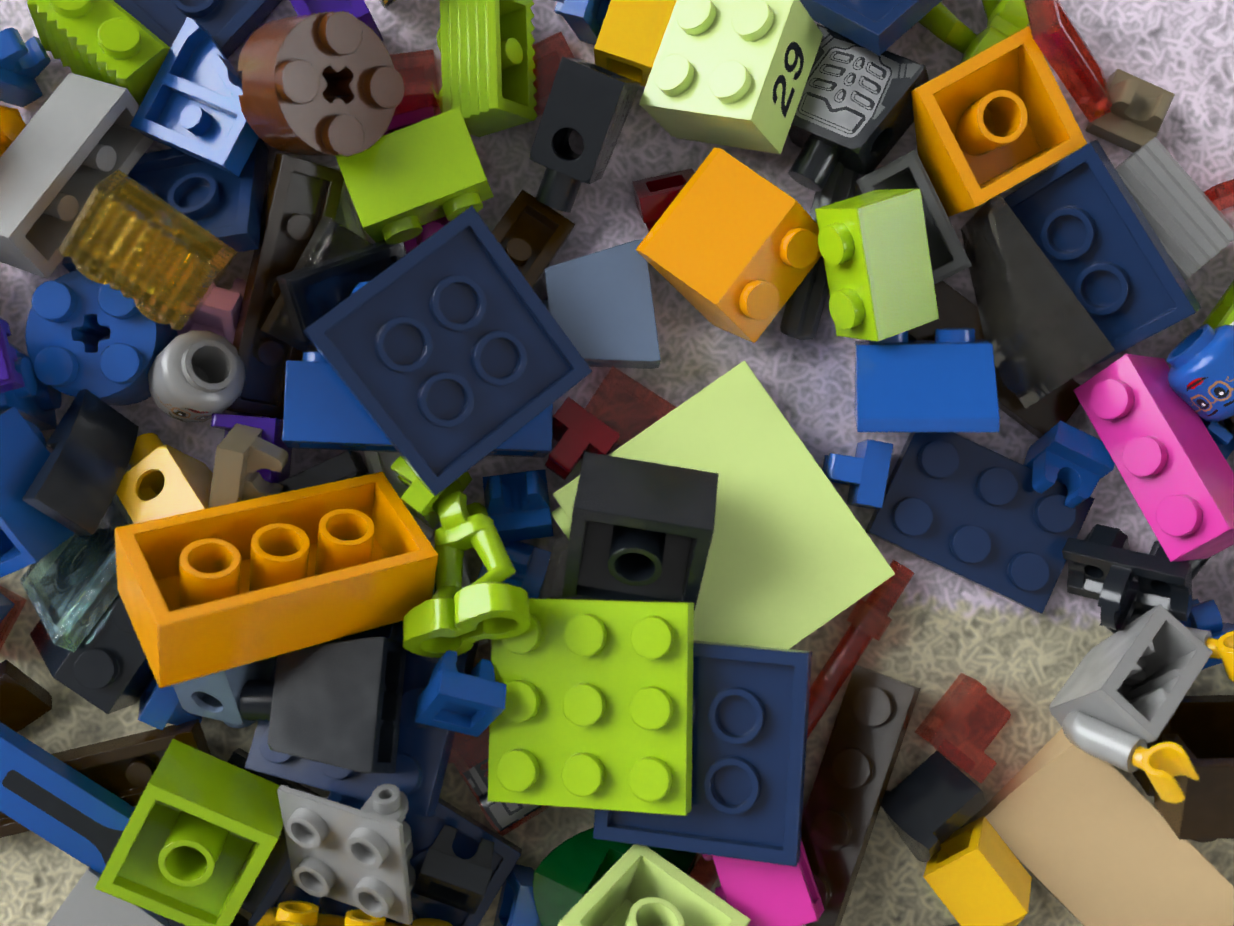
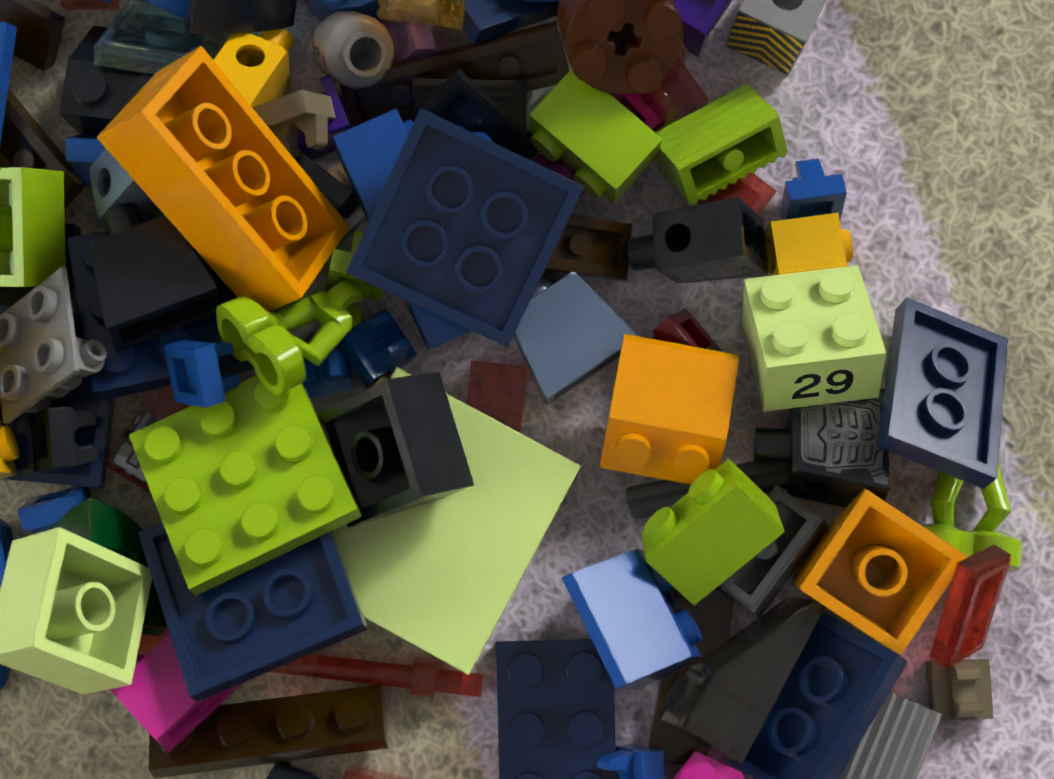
camera: 65 degrees right, 5 degrees down
dark red tile [544,397,620,480] -> none
blue tile [822,439,894,509] -> none

